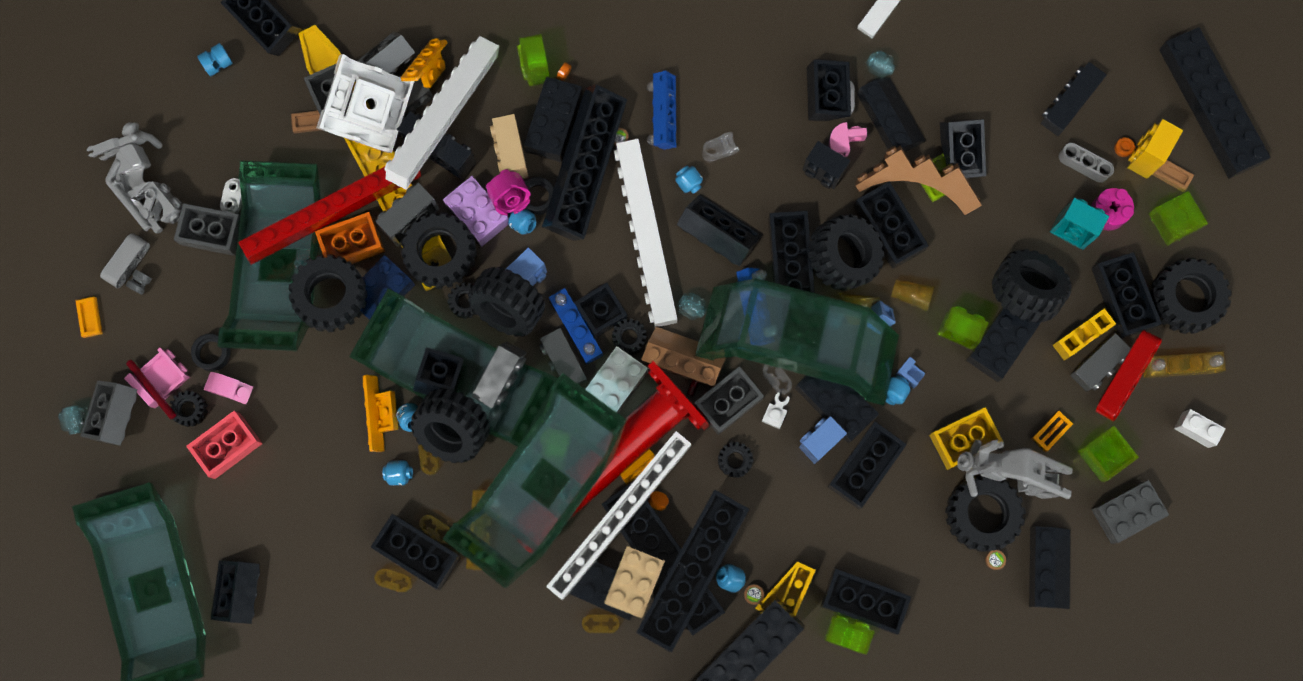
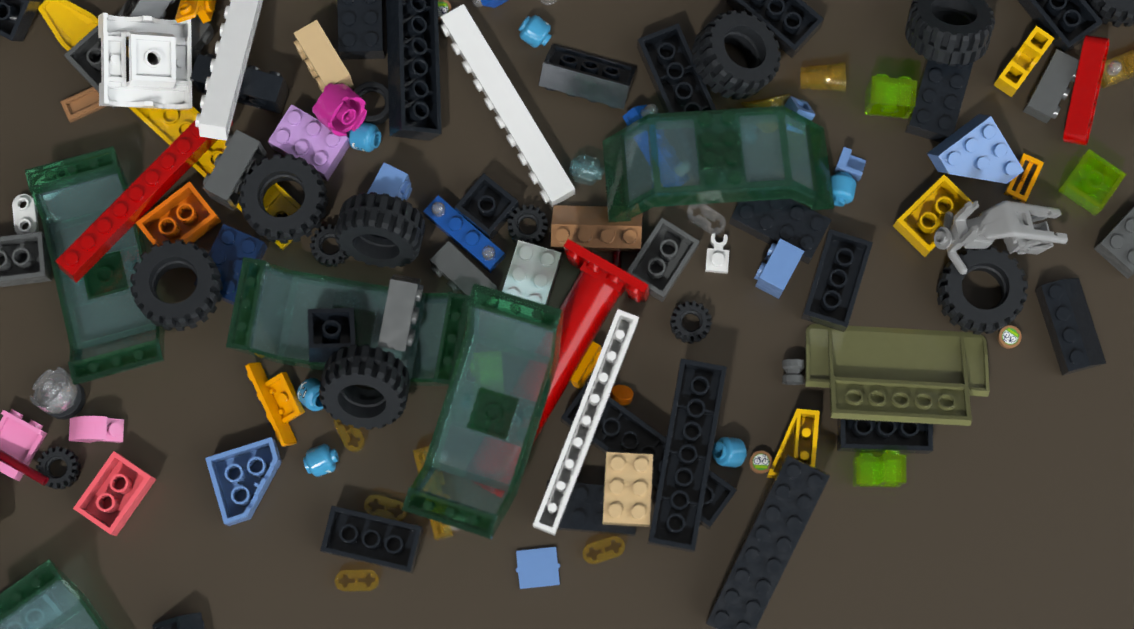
camera: 20 degrees left, 0 degrees up
none -> clear cylinder [30,367,78,414]
none -> medium blue brick [205,437,282,526]
none -> medium blue piece [516,547,560,589]
none -> dark grey wheel [782,359,805,385]
none -> olive slope [805,324,990,426]
none -> medium blue brick [927,114,1024,184]

